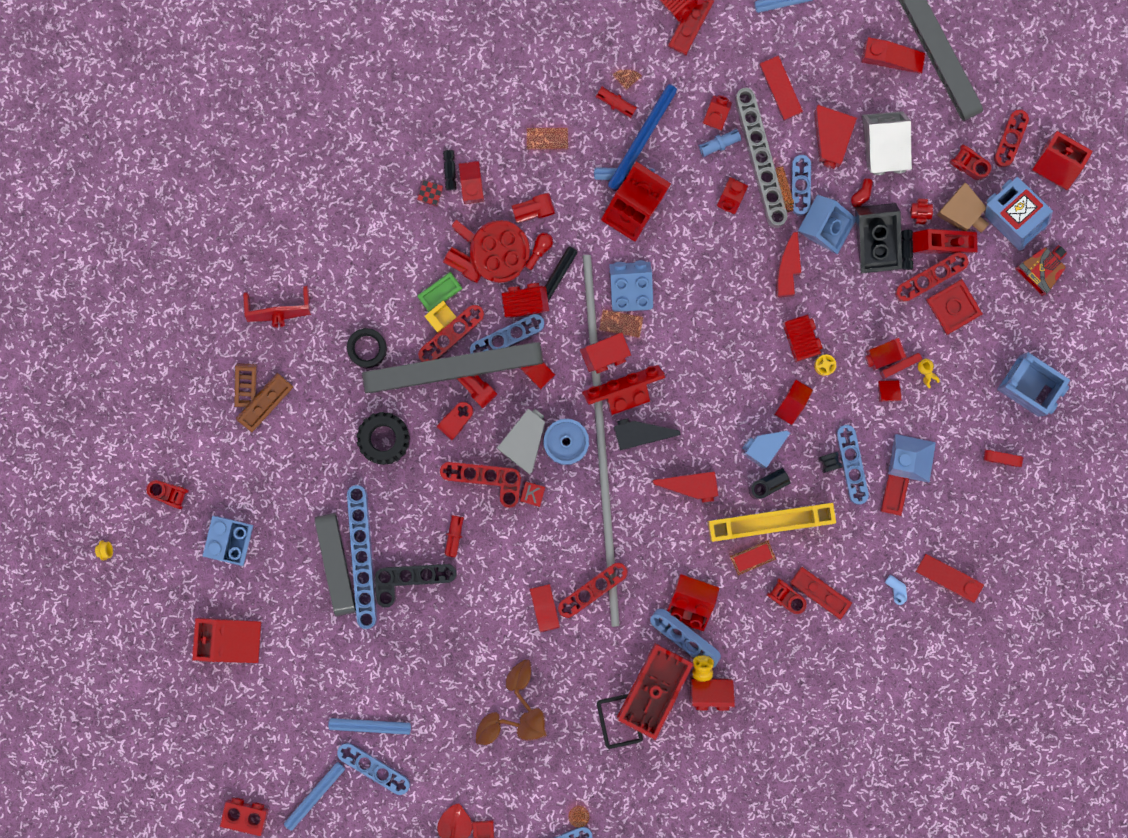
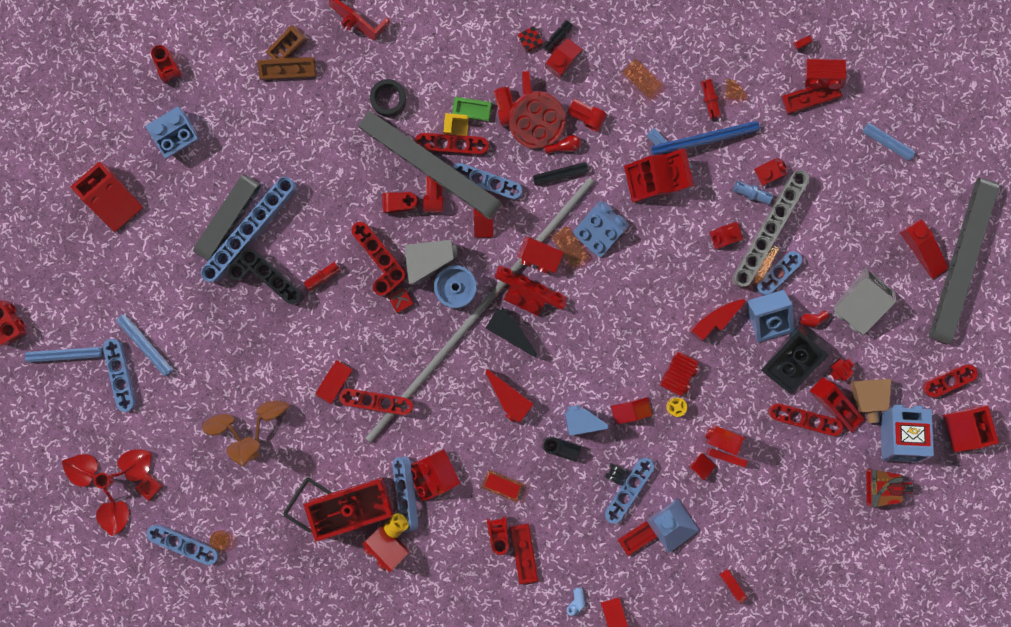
camera: 50 degrees right, 0 degrees up
yellow plate [95,540,113,561] -> none
black tyre [356,412,410,465] -> none
red brick [501,283,549,318] -> none
yellow arch [707,503,836,542] -> none
red tile [759,56,803,121] -> none
red slope [814,105,857,169] -> none
black axle [901,229,913,270] -> none
yellow arm [917,358,940,388] -> none
red tile [926,279,983,335] -> none
red piece [950,145,991,181] -> none
medium blue container [997,352,1070,417] -> none

